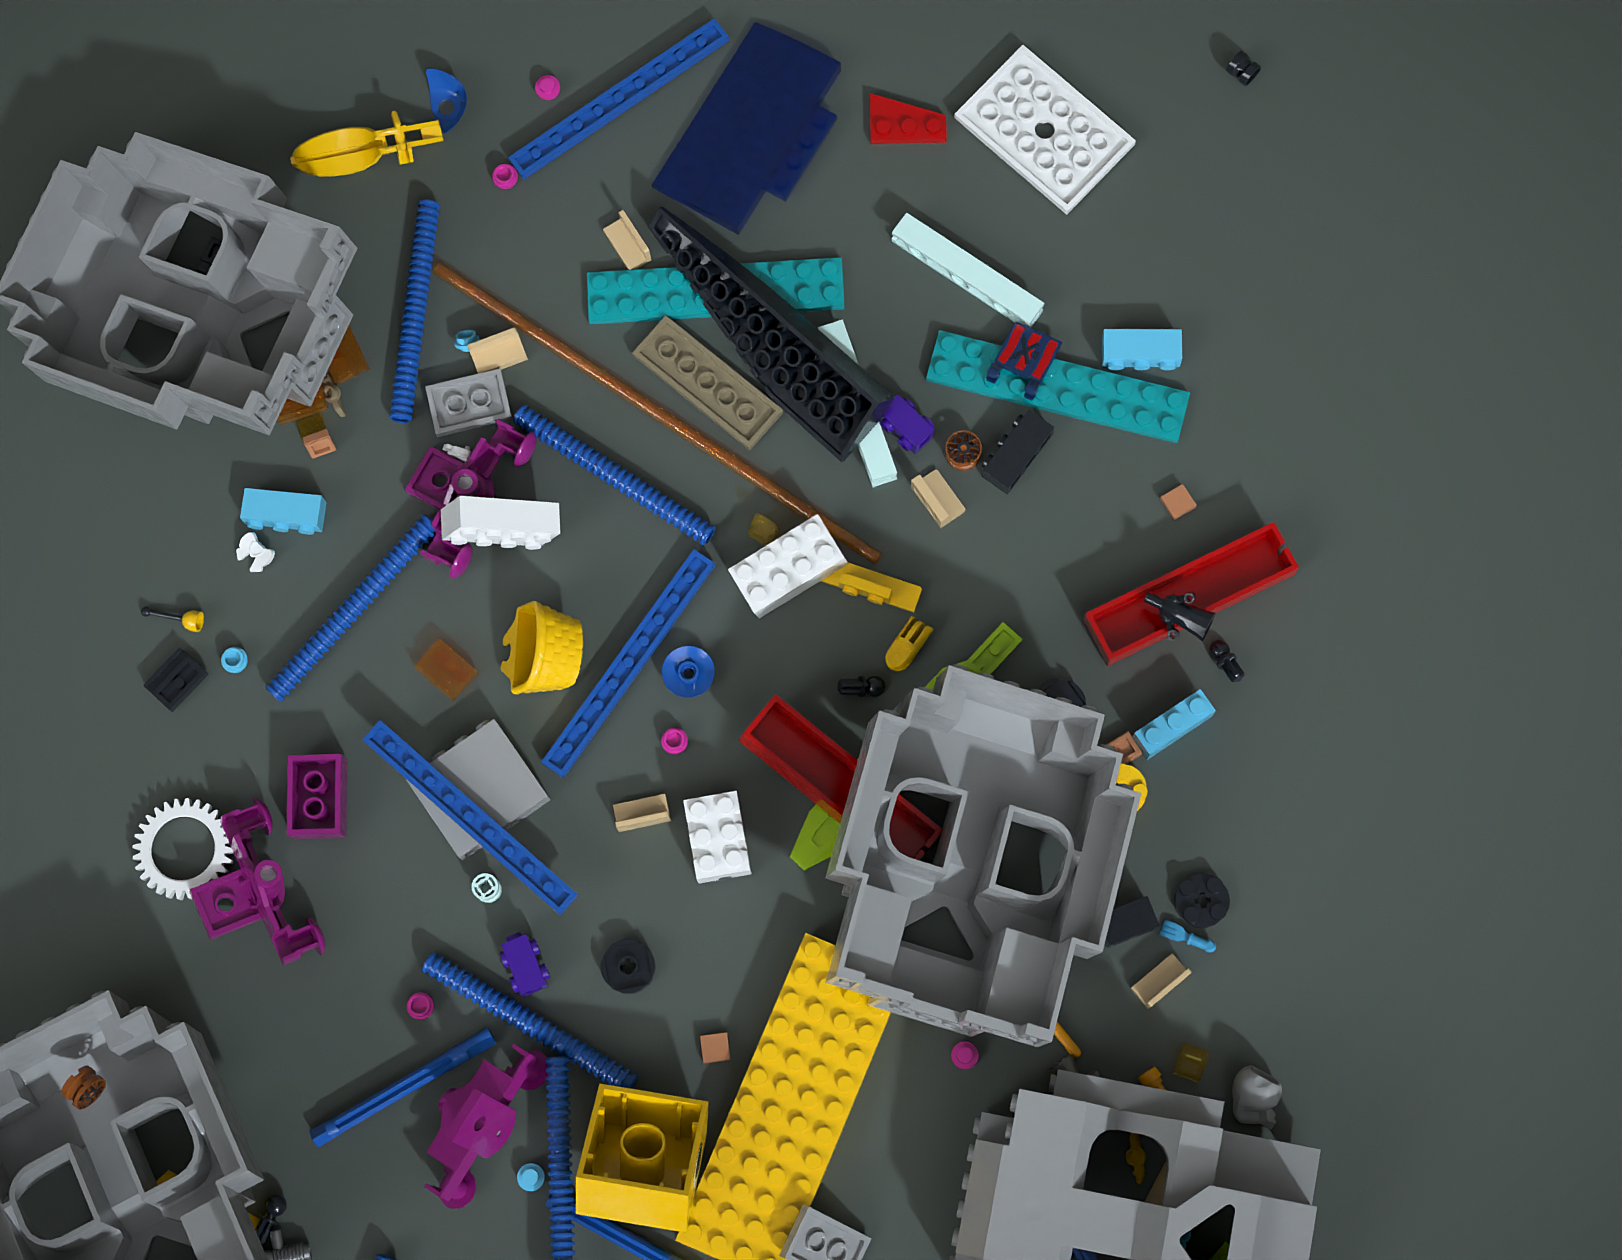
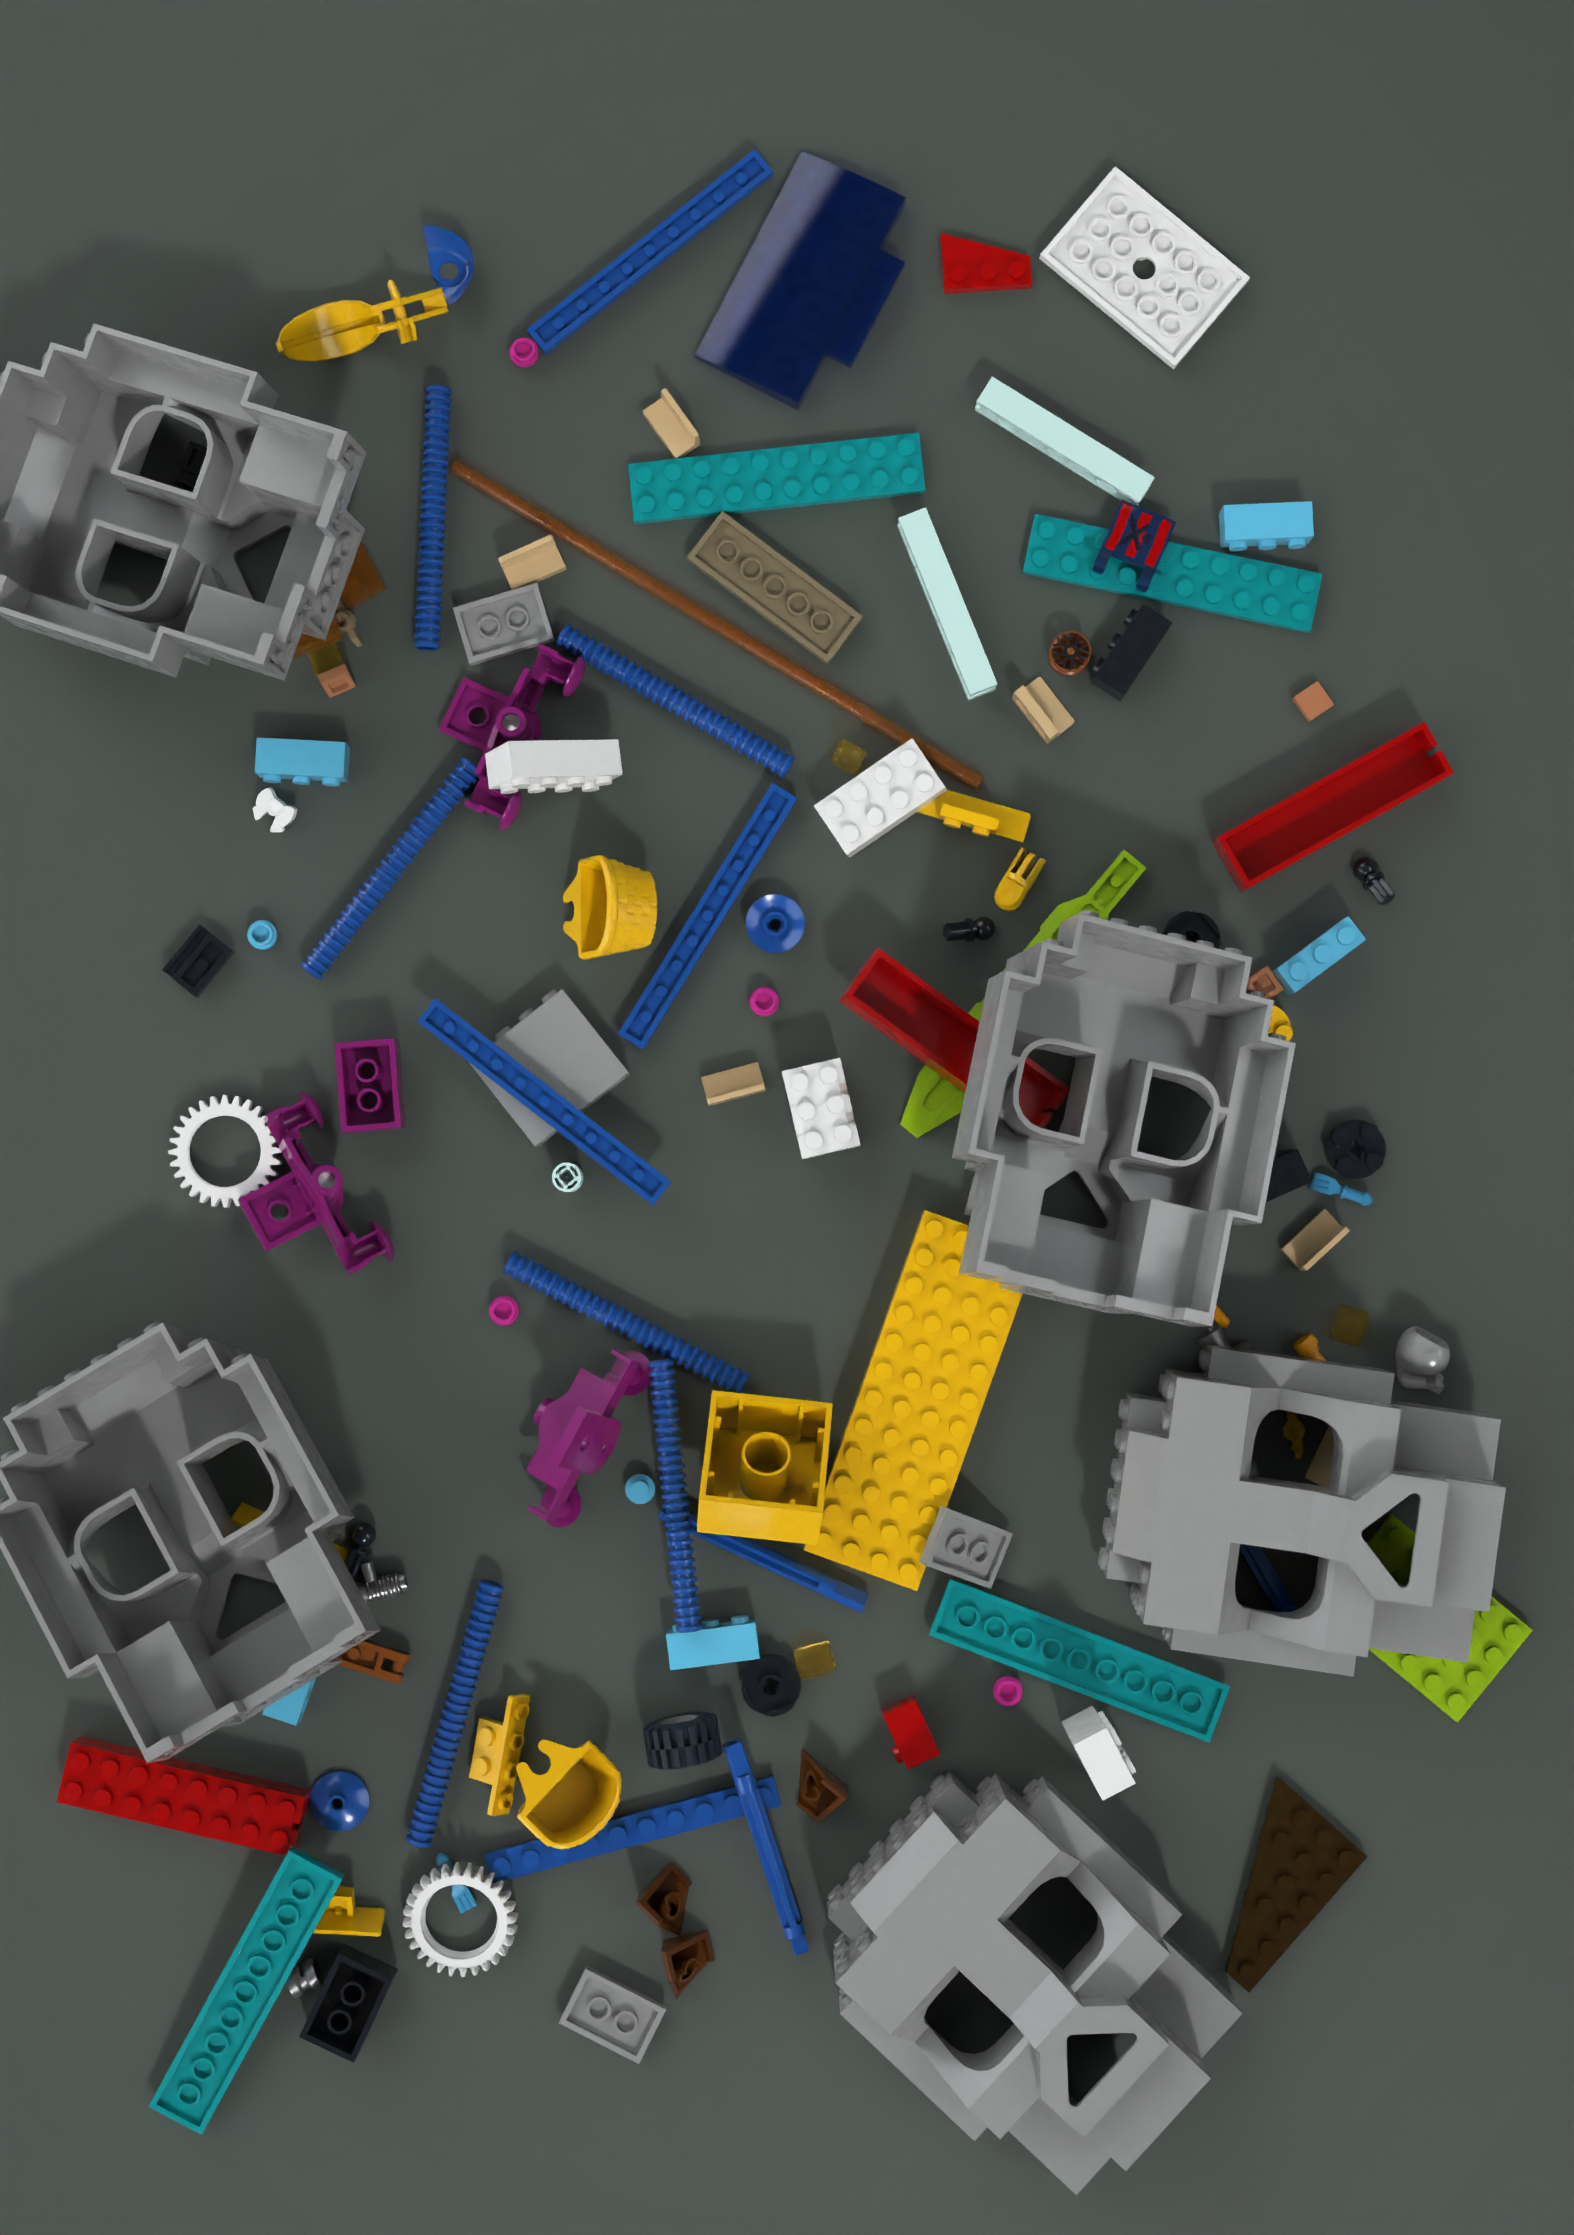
camera: 10 degrees left, 10 degrees up
dark orange wheel [61,1065,106,1110] -> none
yellow hinge [141,606,204,632] -> none
blue piece [309,1027,497,1148] -> none
clear orange plate [413,638,479,702] -> none
white piece [442,444,472,463] -> none
medium azure plate [454,330,480,352] -> none
dark purple brick [500,932,551,997] -> none
dark pink plate [535,75,560,100] -> none
black plate [601,939,656,994] -> none
black wedge [648,207,895,462] -> none
nougat tile [700,1032,731,1064] -> none
dark purple brick [879,394,935,454] -> none
dark pink plate [951,1042,978,1069] -> none
black piece [1144,591,1216,641] -> none
black wheel [1226,51,1261,87] -> none

